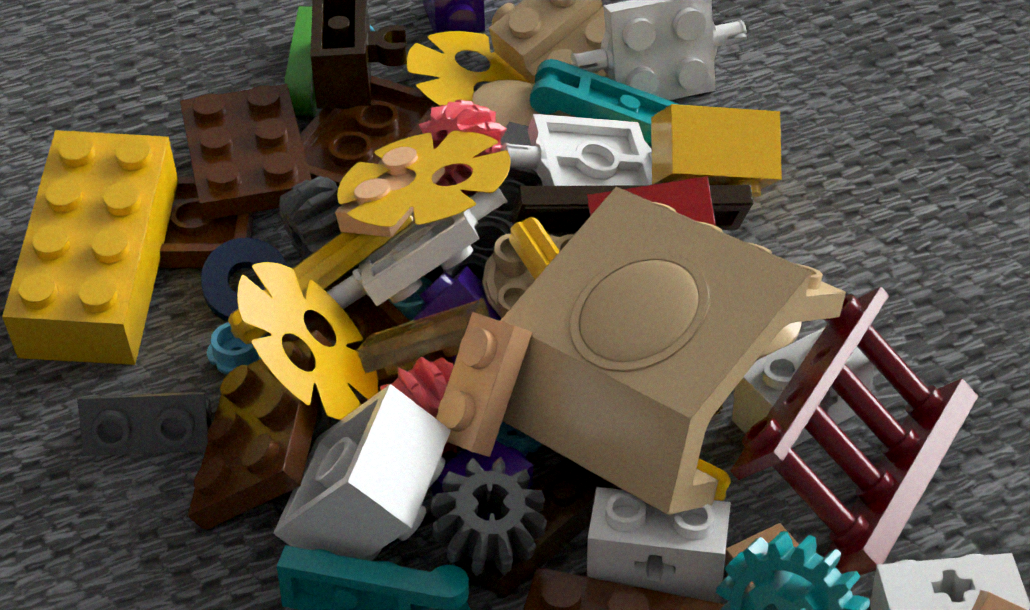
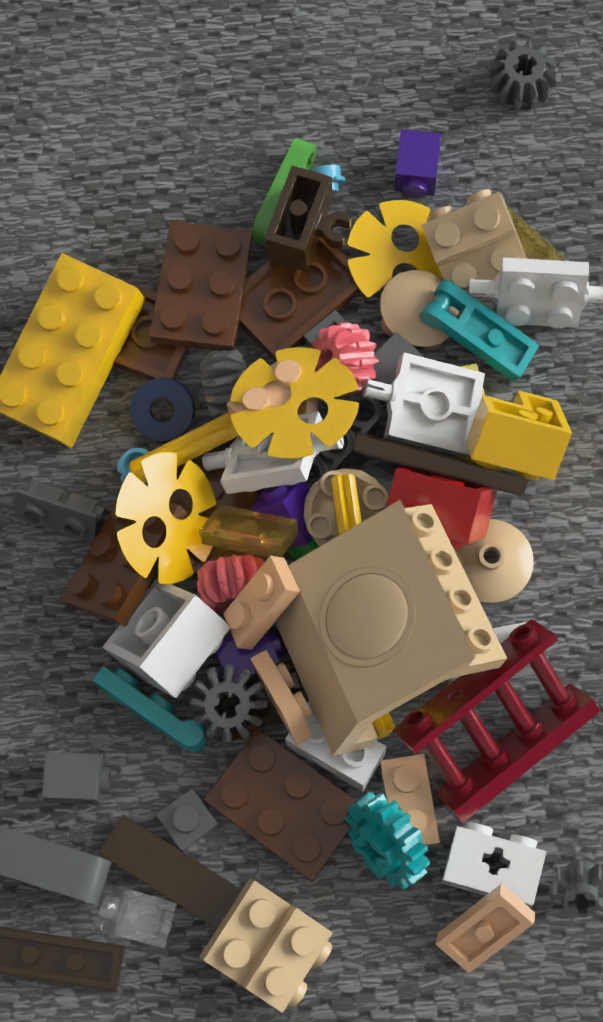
camera: 25 degrees right, 30 degrees up
none -> light nougat plate [250,650,312,745]

